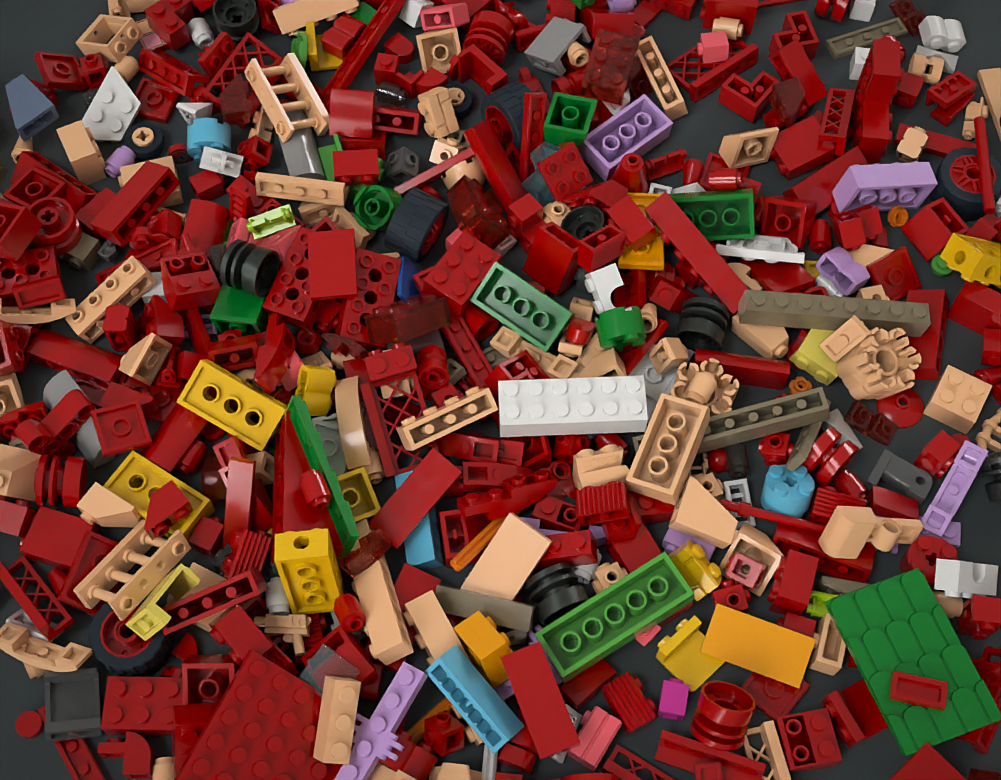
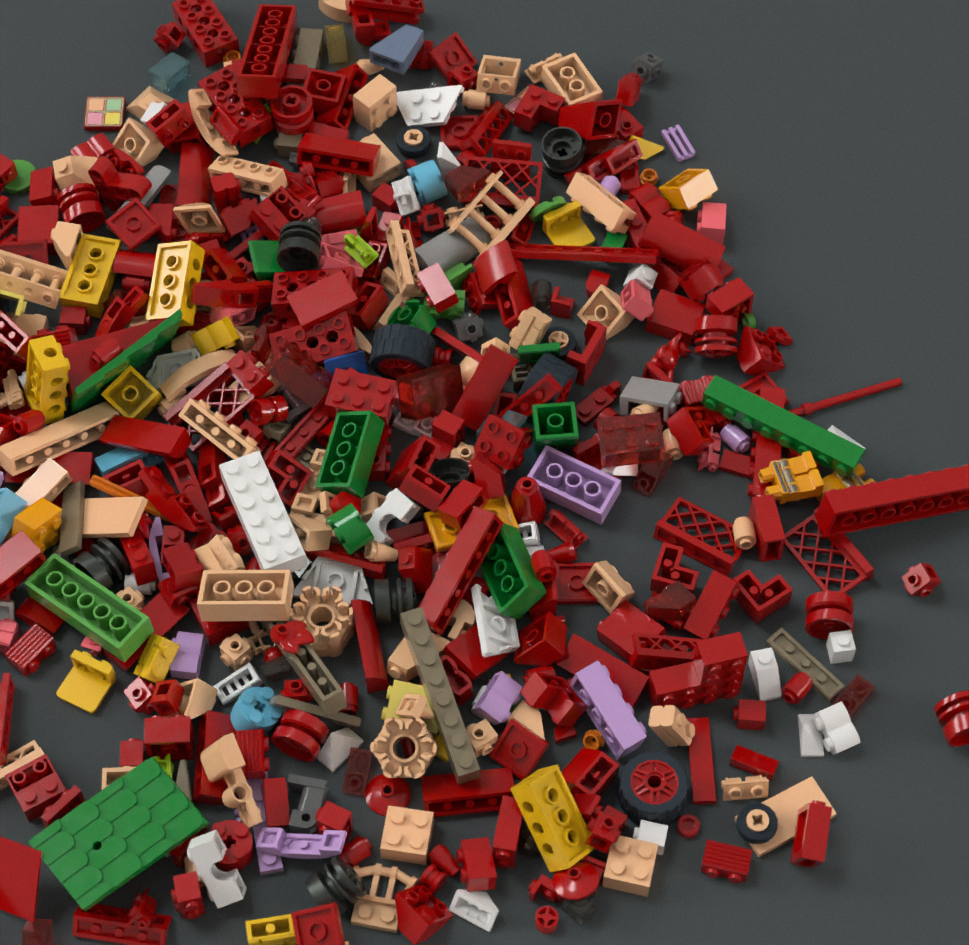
camera: 70 degrees right, 5 degrees down
lavender brick [105,145,136,178] -> none
red slope [144,480,194,540] -> none
white brick [187,18,214,49] -> none
tile [222,456,256,551] -> none
red brick [321,13,366,60] -> none
clear red slope [338,528,393,578] -> none
red brick [374,53,400,88] -> none
red brick [416,67,448,97] -> none
red wheel [463,11,514,66] -> none
light nougat brick [633,35,688,121] -> none
light nougat slope [648,337,689,376] -> none
dark pink brick [656,678,689,722] -> none
light nougat slope [668,476,738,549] -> none
light nougat brick [685,371,717,405] -> none
red wheel [690,681,755,751] -> none
coral brick [697,30,729,64] -> none
light orange tile [700,603,816,688] -> none
red bar [720,499,826,534] -> none
red tile [741,672,810,725] -> none
orange plate [789,377,812,395] -> none
red brick [833,469,868,500] -> none
red tile [889,671,948,711] -> none
light nougat wheel [908,53,944,85] -> none
red bracket [925,70,977,109] -> none
red piece [973,116,995,214] -> none
none -> red plate [270,620,314,654]
none -> green plate [517,342,560,364]

